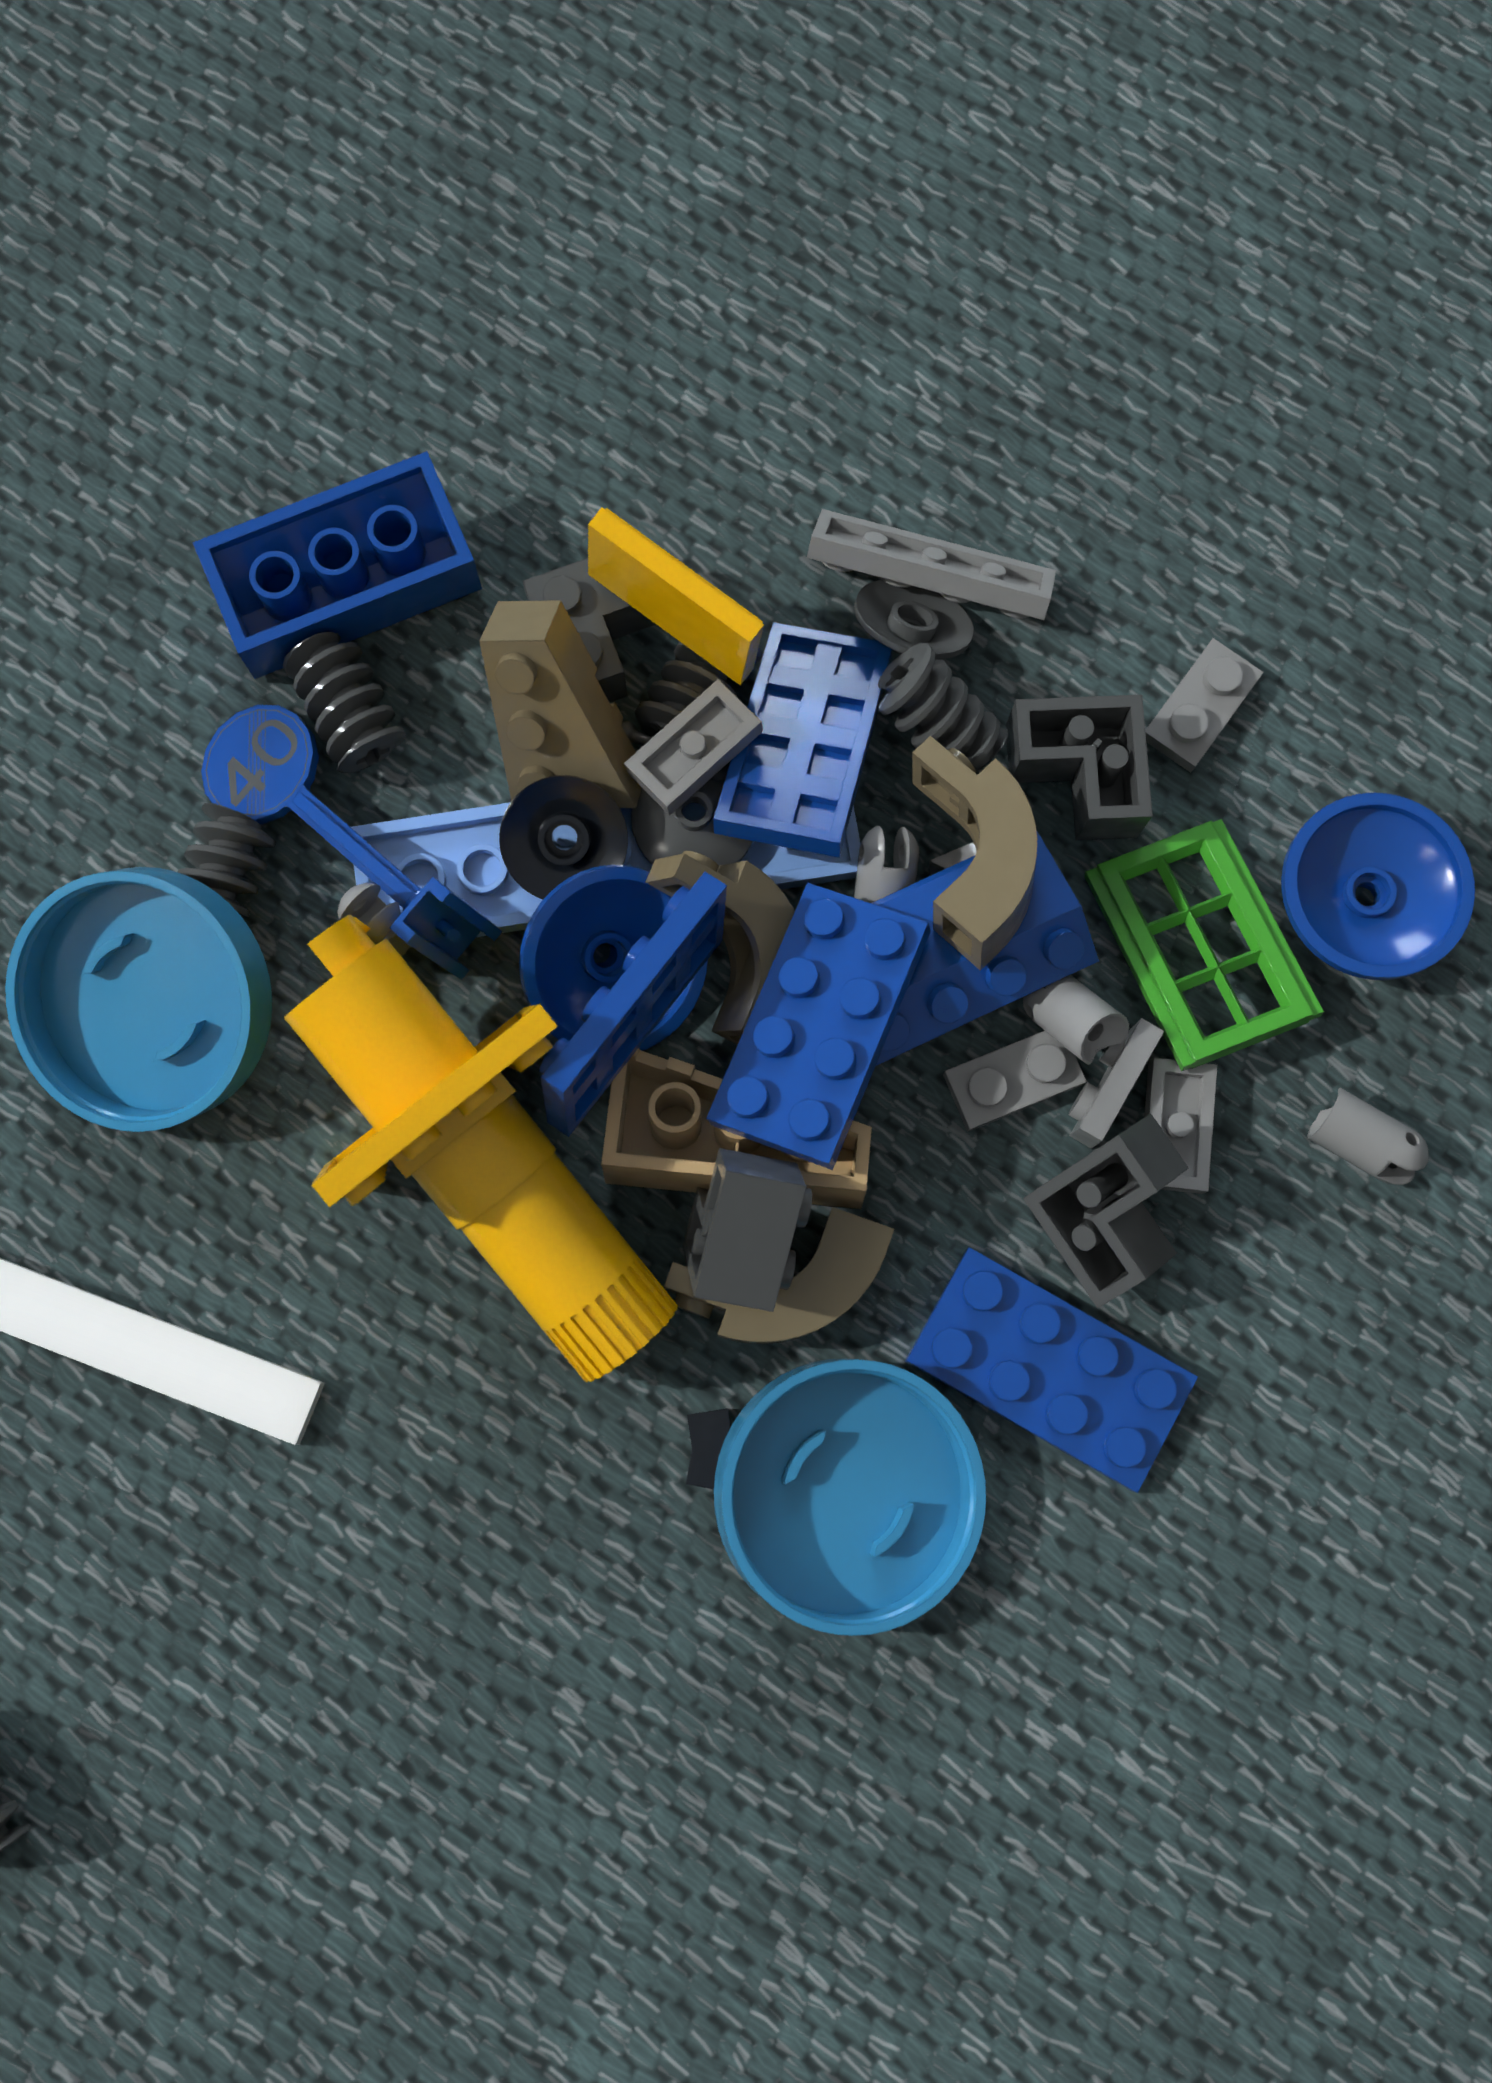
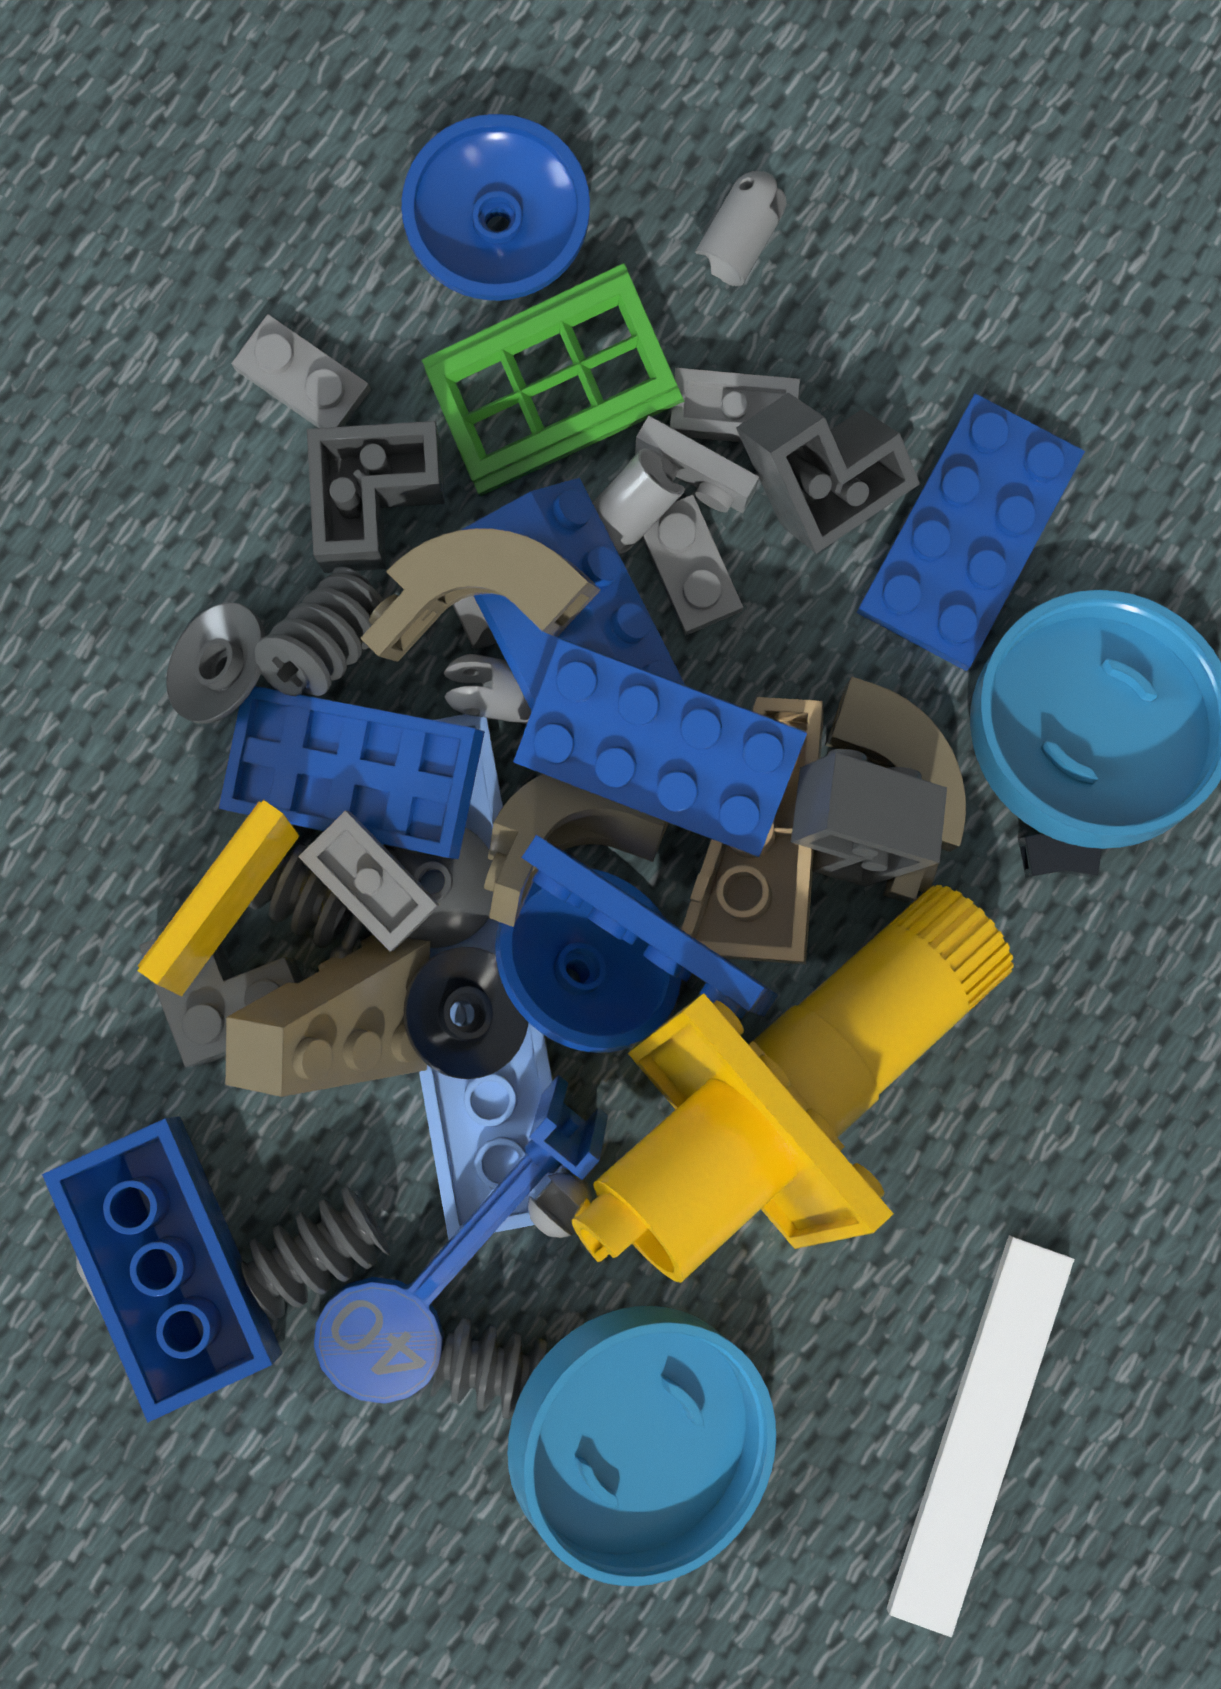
camera: 90 degrees left, 5 degrees up
light grey plate [807,509,1056,620] -> none

